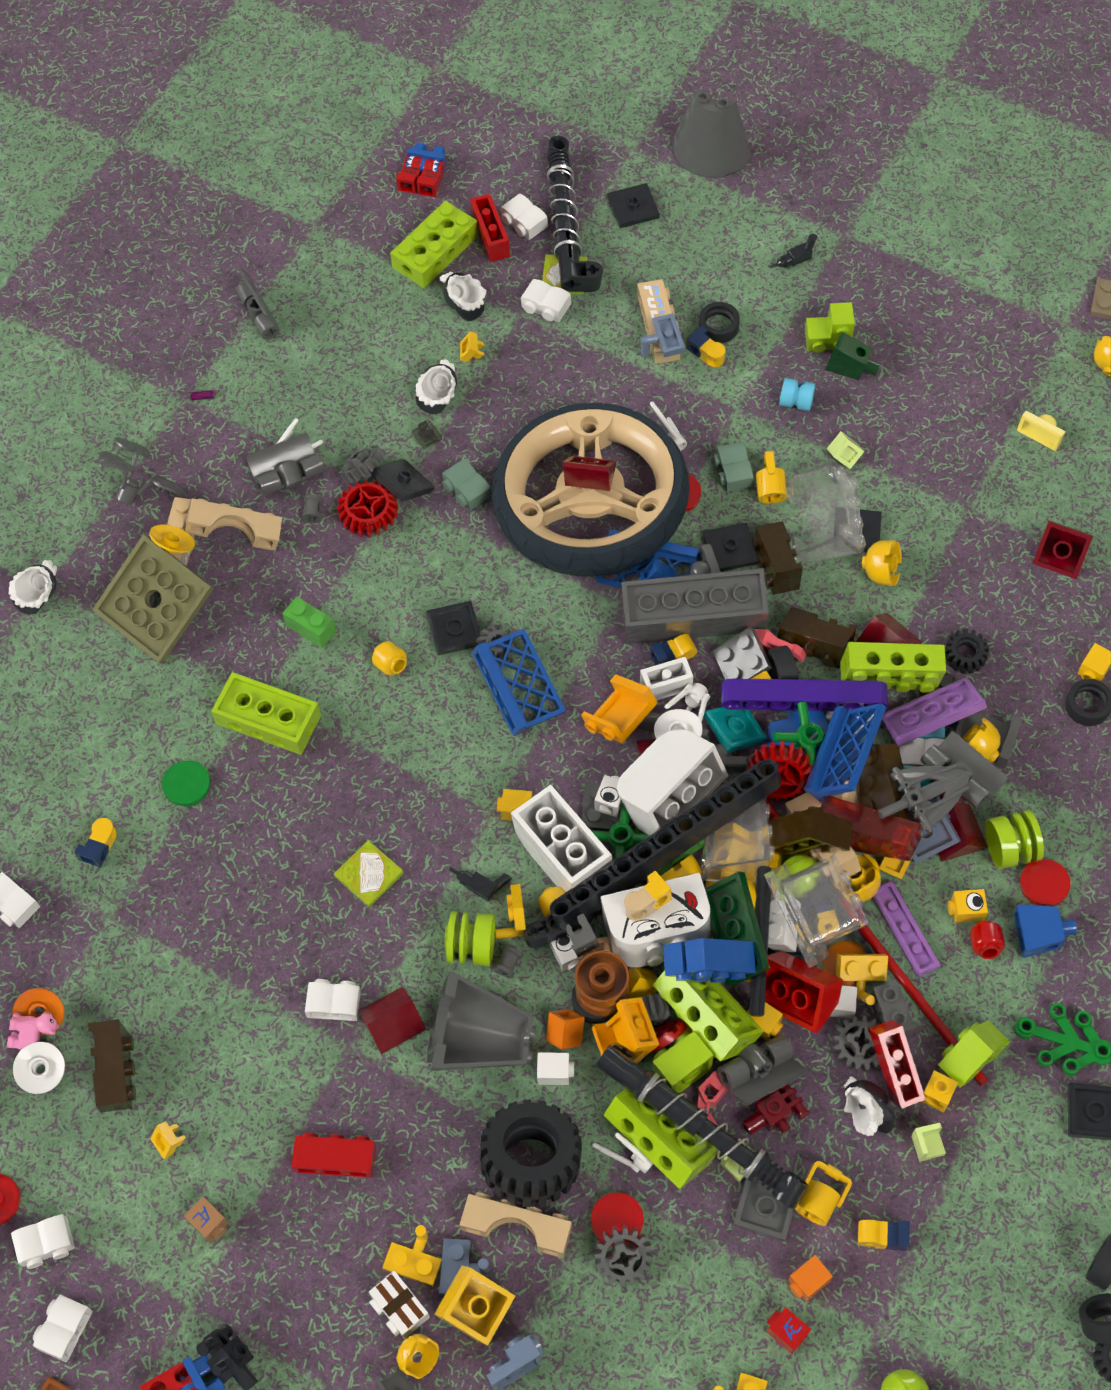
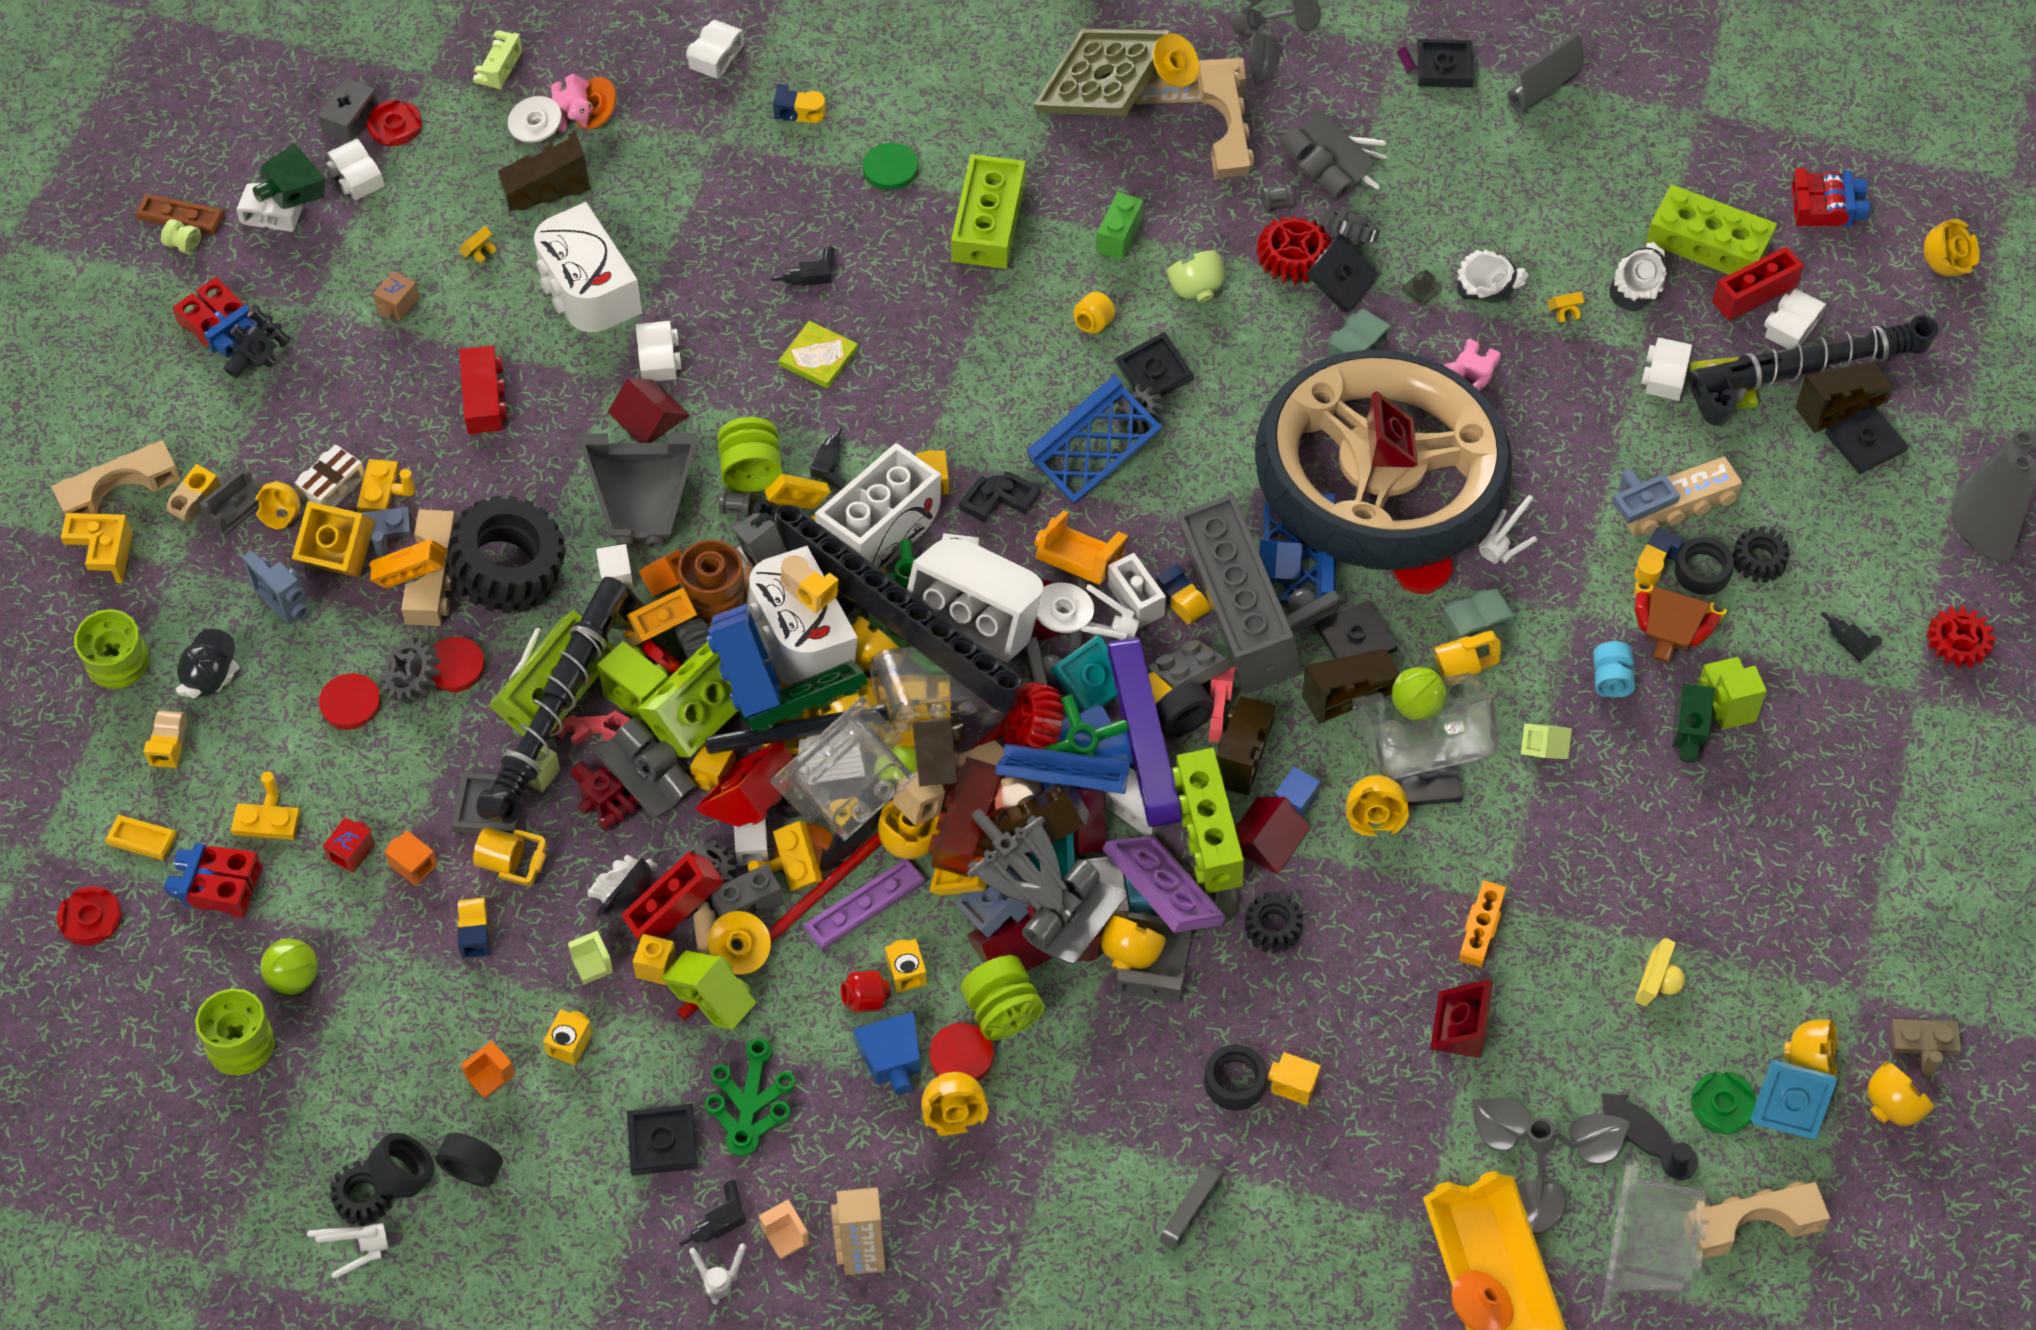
camera: 75 degrees right, 5 degrees down
none -> dark green torso [252,143,325,209]
none -> red tile [319,673,381,730]
none -> light orange piece [369,539,448,588]
none -> orange panel [461,1041,515,1098]
none -> white brick [534,202,642,332]
none -> yellow brick [543,1009,593,1066]
none -> tan cylinder [693,901,717,955]
none -> yellow dish [707,911,771,975]
none -> black piece [771,247,835,286]
none -> yellow cylinder [921,1072,988,1136]
none -> black plate [959,471,1041,522]
none -> yellowish green cylinder [1166,250,1225,303]
none -> panel [1275,767,1321,818]
none -> lime piece [1392,667,1446,721]
none -> black plate [1417,39,1473,88]
none -> bright pink animal [1444,339,1501,391]
none -> light orange piece [1459,880,1506,968]
none -> dark orange torso [1634,582,1727,663]
none -> black tyre [1733,527,1790,583]
none -> dark brown wedge [1795,362,1893,433]
none -> yellow cylinder [1924,219,1980,277]
none -> red gear [1926,606,1996,669]

